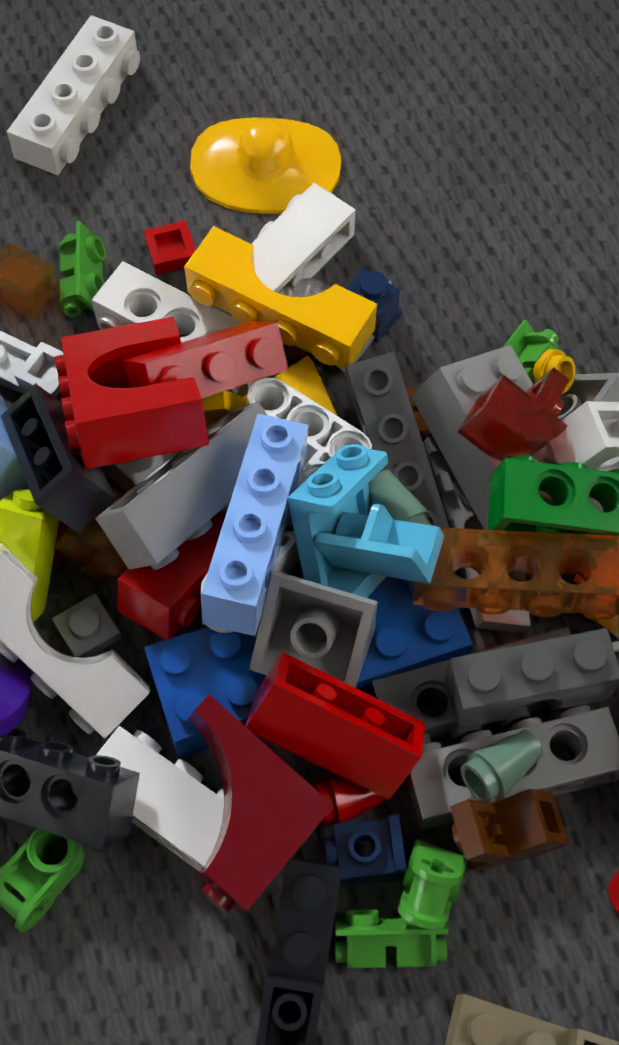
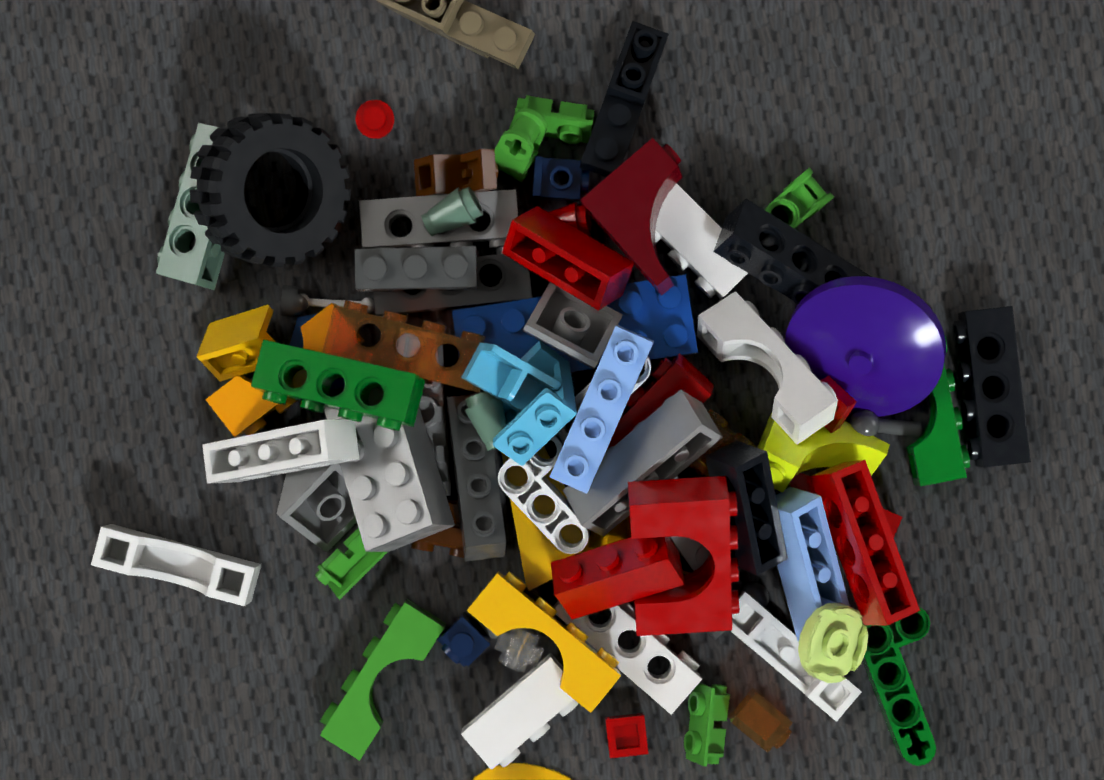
camera: 170 degrees left, 25 degrees up
light grey plate [52,594,122,658] -> none
clear red brick [457,368,569,461] -> none
yellow plate [533,349,576,396] -> none
none -> bright green arch [320,599,446,761]

